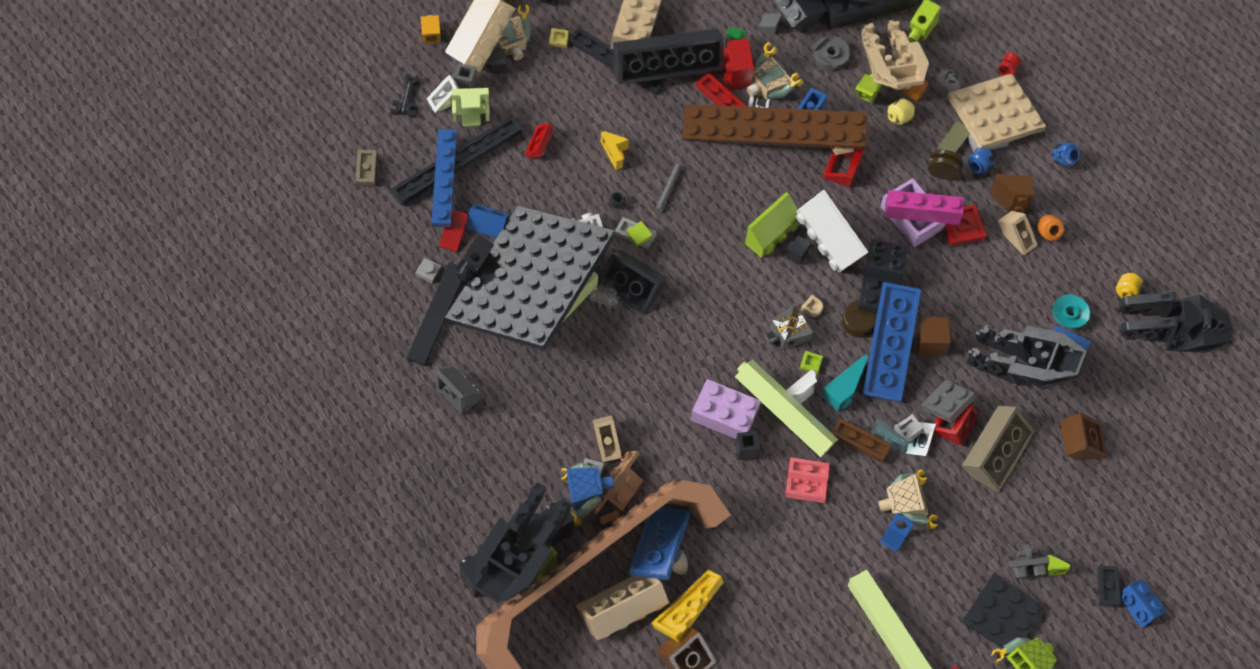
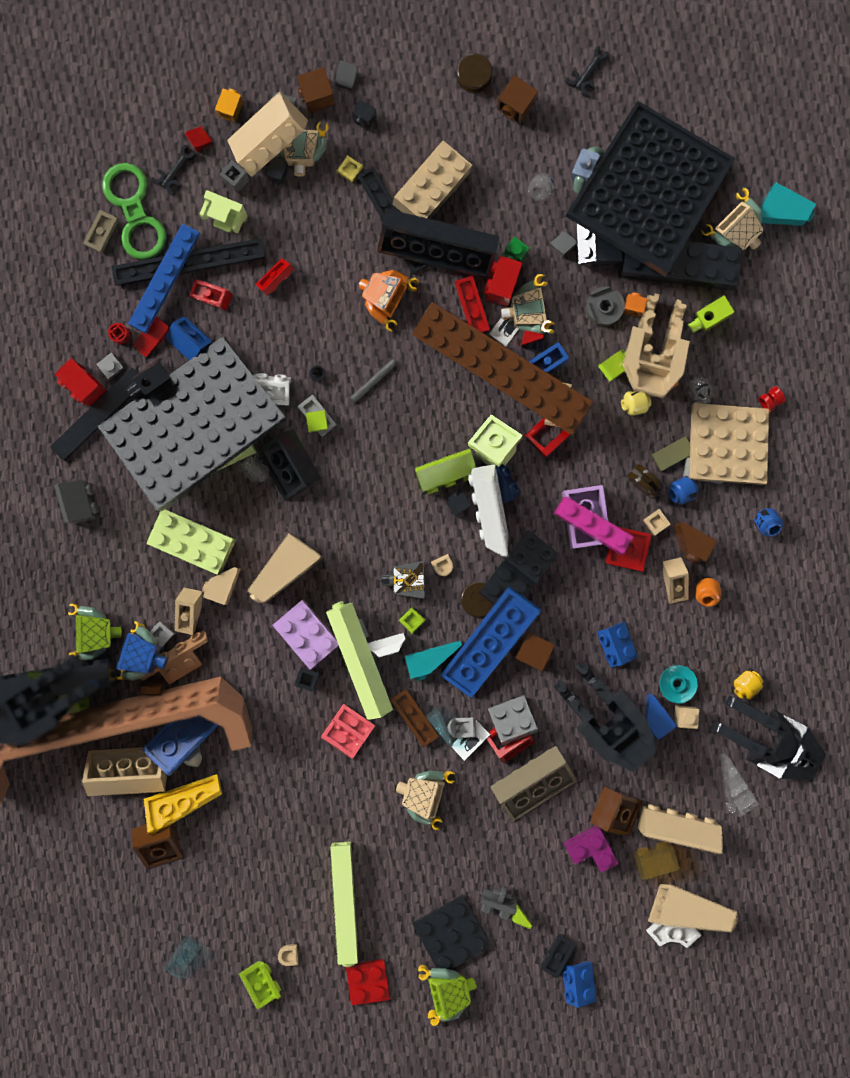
camera: 30 degrees right, 25 degrees up
white slope [427,75,459,112] -> none
yellow slope [601,131,629,170] -> none
blue bracket [880,513,914,552] -> none
none -> red brick [55,358,107,406]
none -> lime torso [68,604,121,661]
none -> bright green bar [102,163,167,260]
none -> red wheel [108,323,131,345]
none -> yellowish green brick [146,509,236,575]
none -> red slope [184,126,212,153]
none -> red slope [189,279,233,311]
none -> tan slope [202,567,241,605]
none -> tan slope [248,534,323,603]
none -> orange torso [359,270,419,332]
none -> yellowish green panel [468,415,522,467]
none -> red slope [521,330,544,347]
none -> magenta brick [563,825,618,873]
none -> blue bracket [597,622,638,667]
none -> orange plate [623,293,647,317]
none -> clear yellow piece [633,842,680,880]
none -> tan slope [638,804,722,854]
none -> tan plate [643,509,670,536]
none -> white tile [646,924,701,948]
none -> tan slope [648,884,737,932]
none -> tan brick [674,706,699,729]
none -> clear slope [720,753,759,817]

